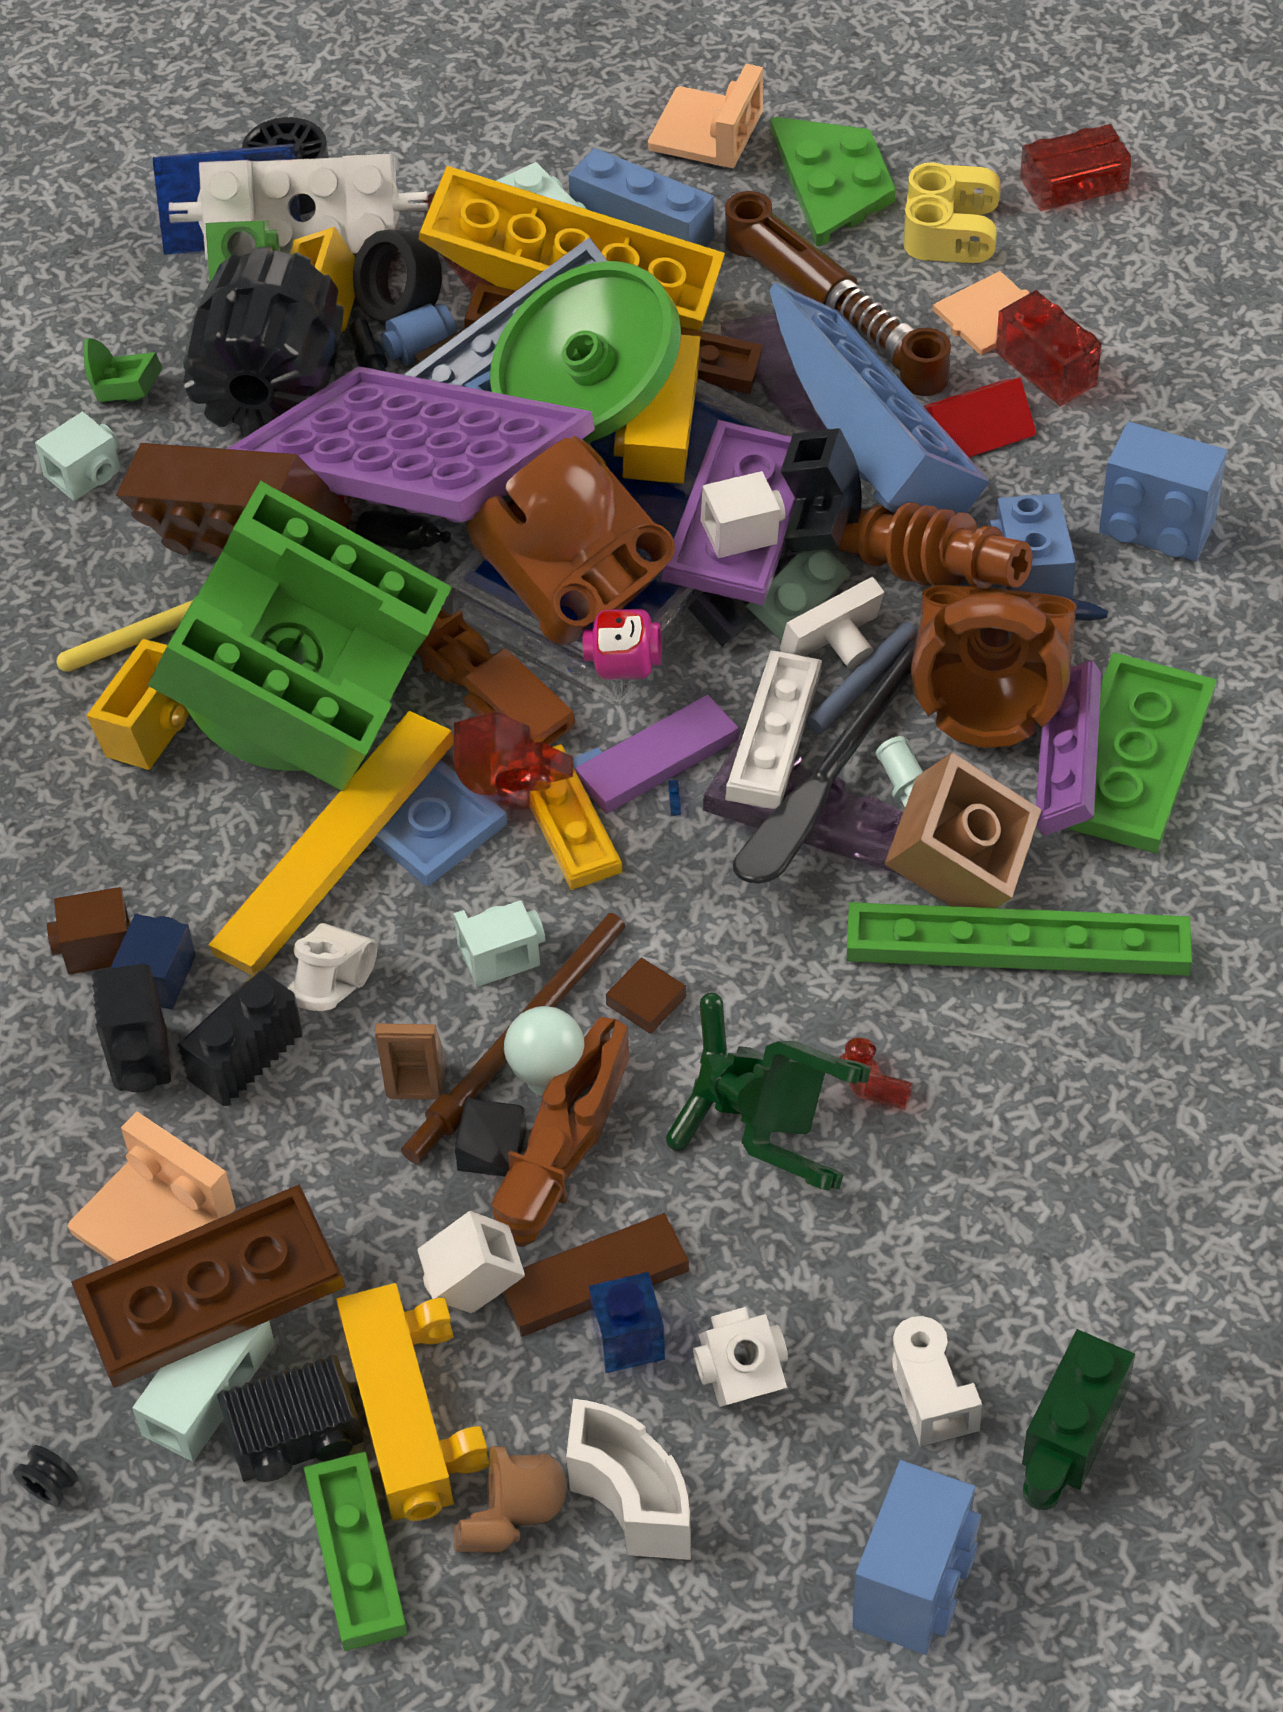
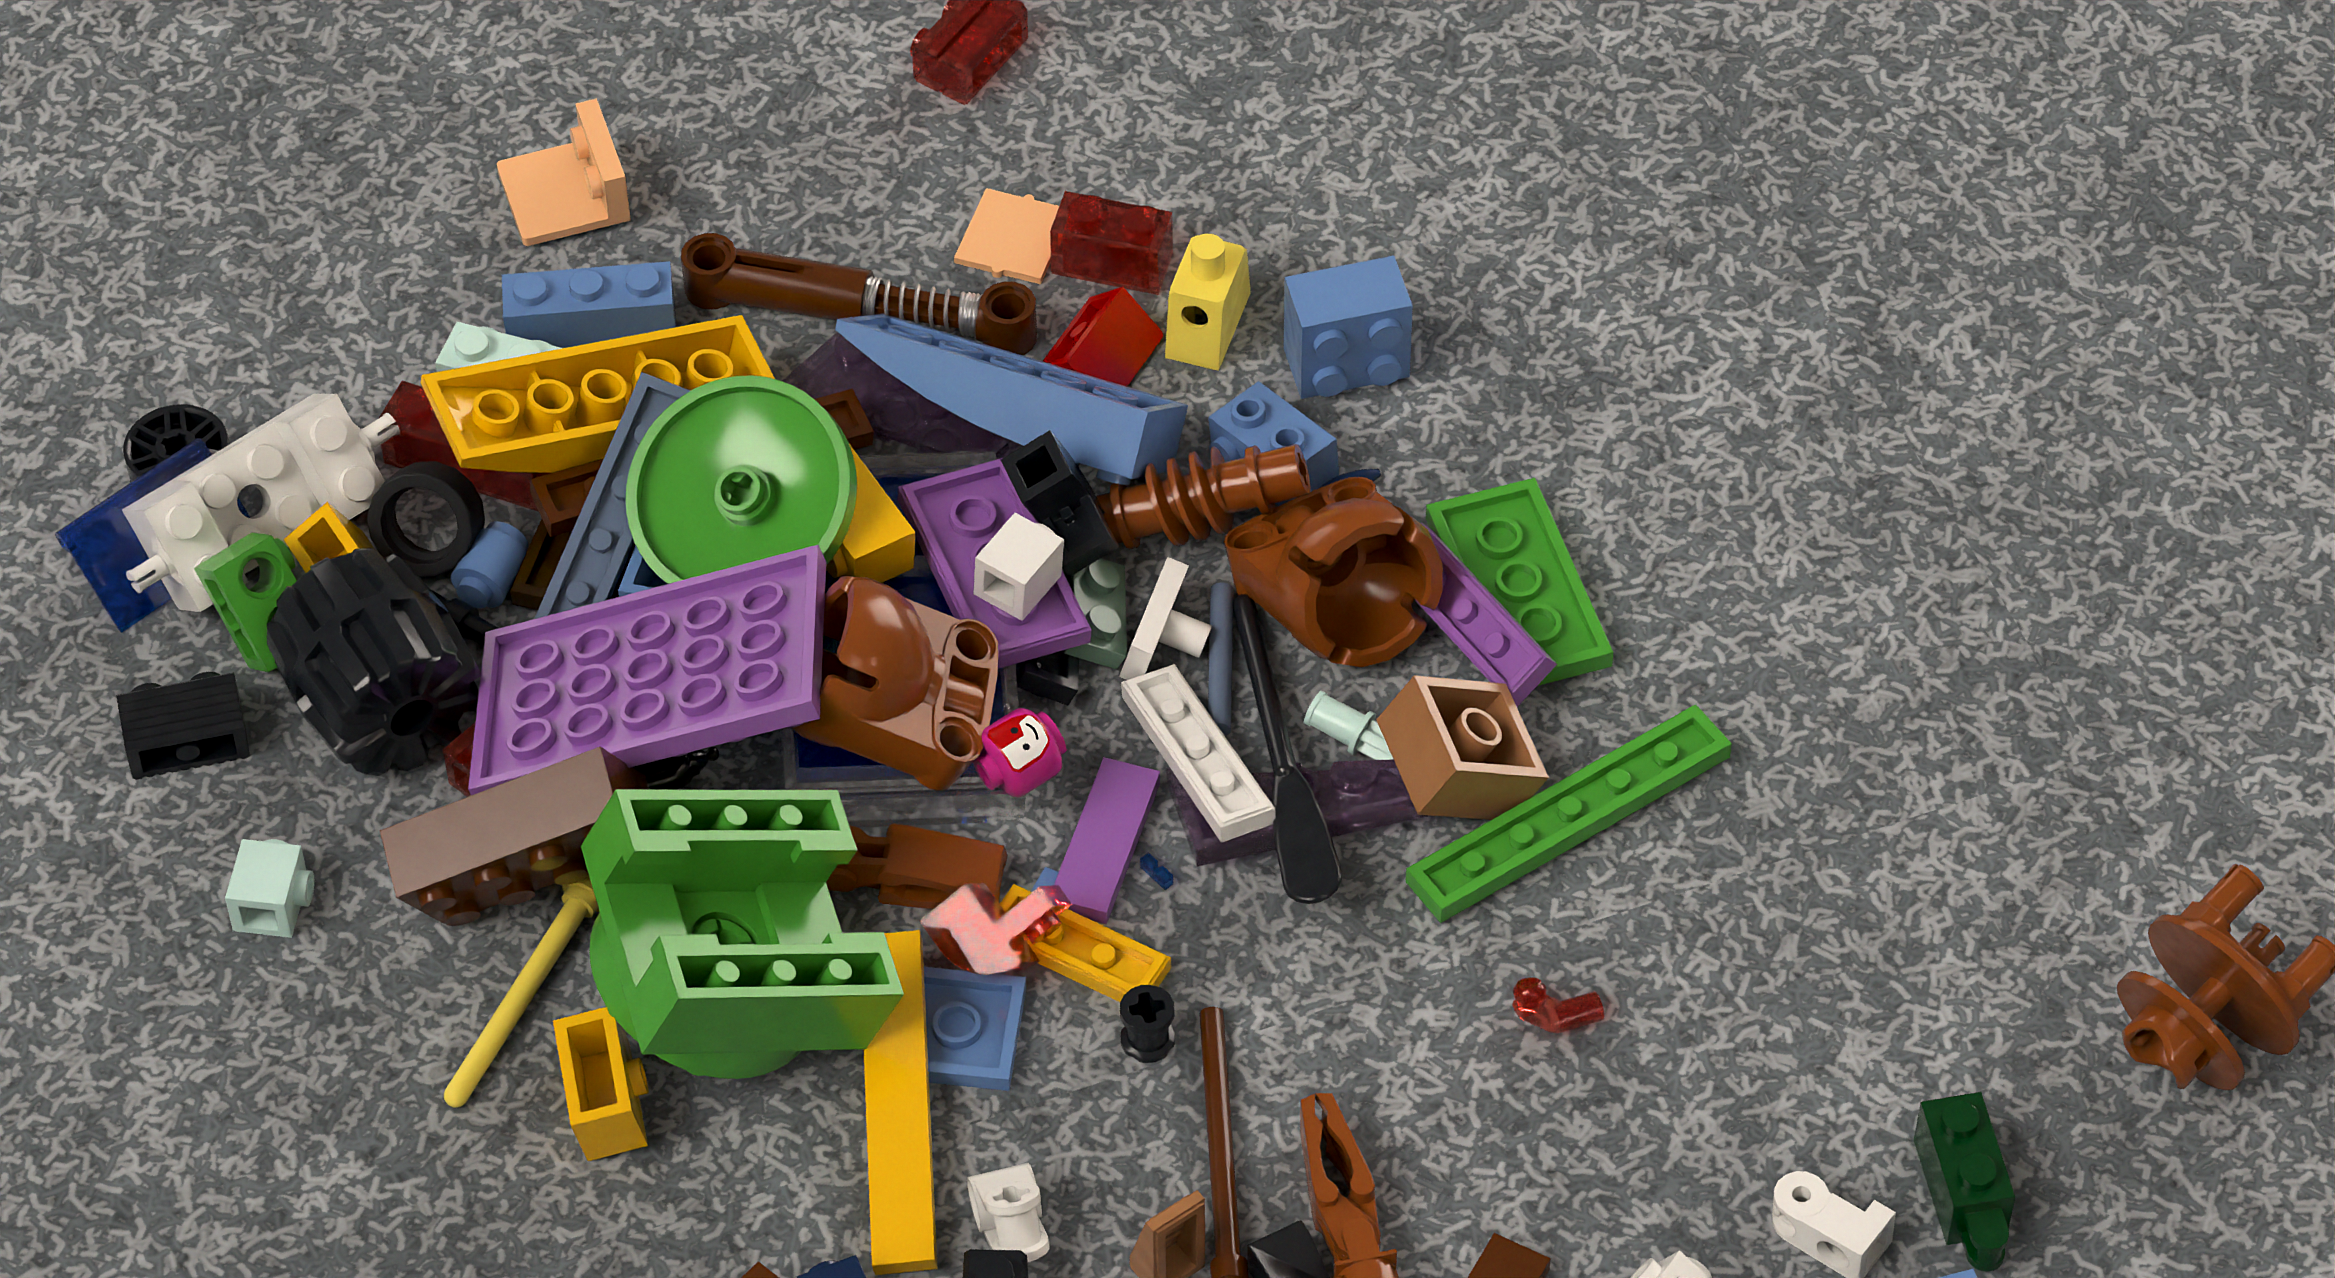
camera: 40 degrees left, 0 degrees up
bright green plate [83,338,163,402] -> none
light aqua brick [453,900,545,987] -> none
light aqua piece [504,1006,584,1096] -> none
reddish brown tile [606,957,686,1034] -> none
dark green piece [666,992,871,1191] -> none
bright green wing [770,117,896,247] -> none
light yellow piece [904,162,1001,263] -> none
none -> black brick [116,672,250,780]
none -> black bush [1120,985,1175,1063]
none -> light yellow torso [1165,234,1250,371]

